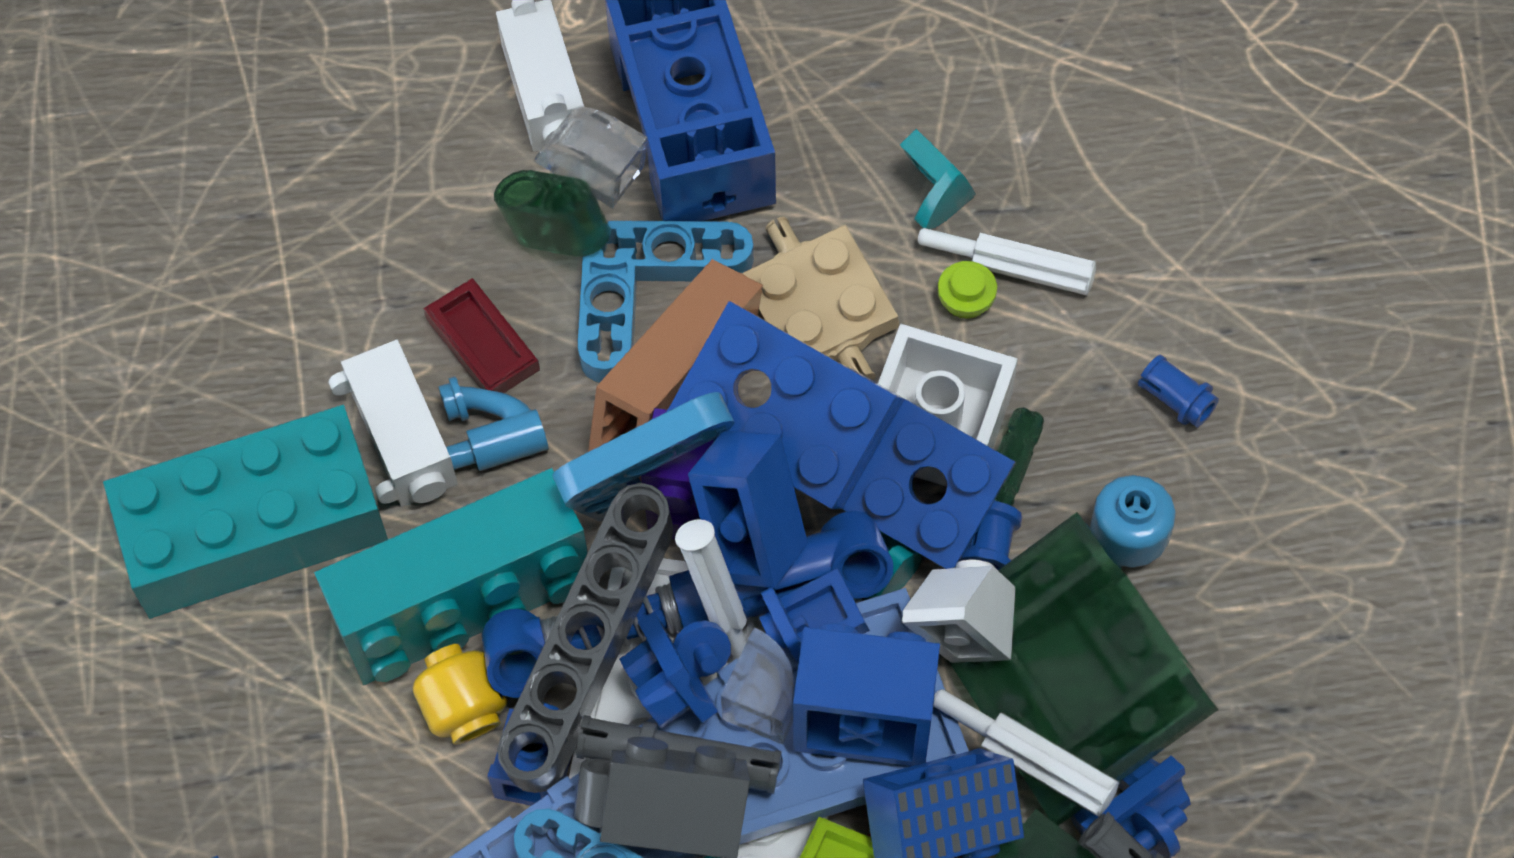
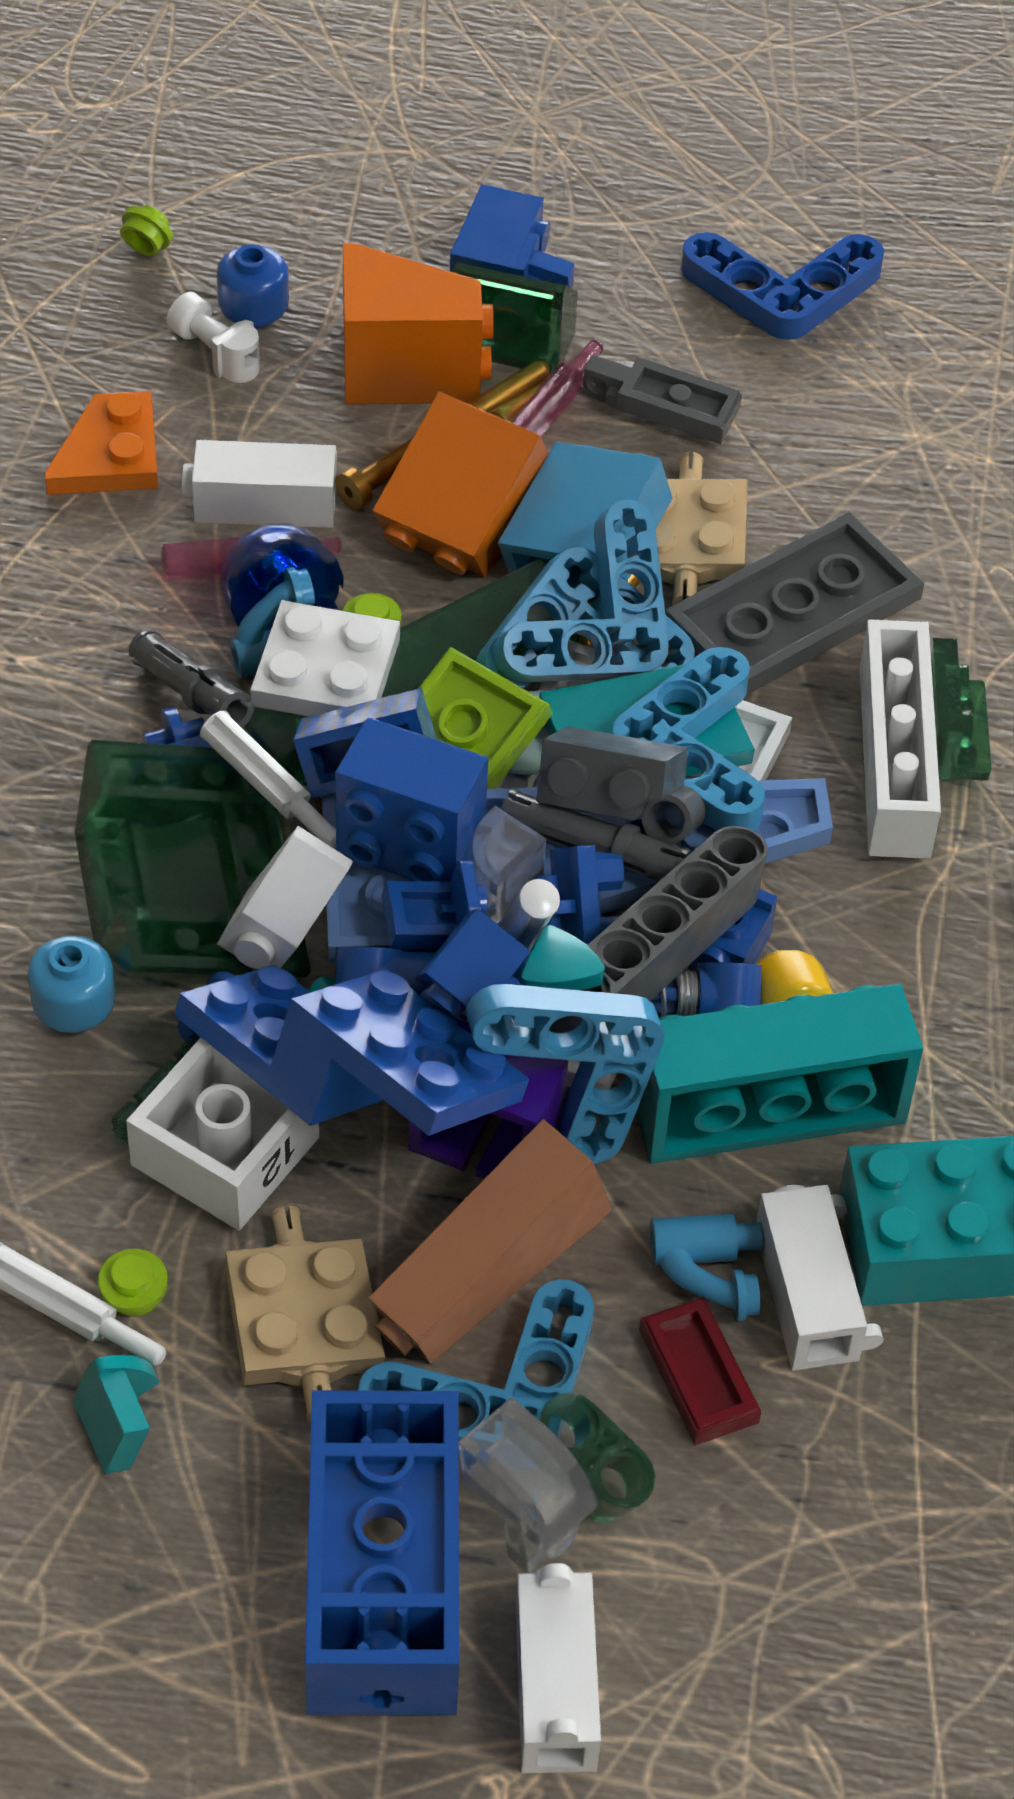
camera: 170 degrees left, 10 degrees down
none -> teal tile [520,925,605,991]

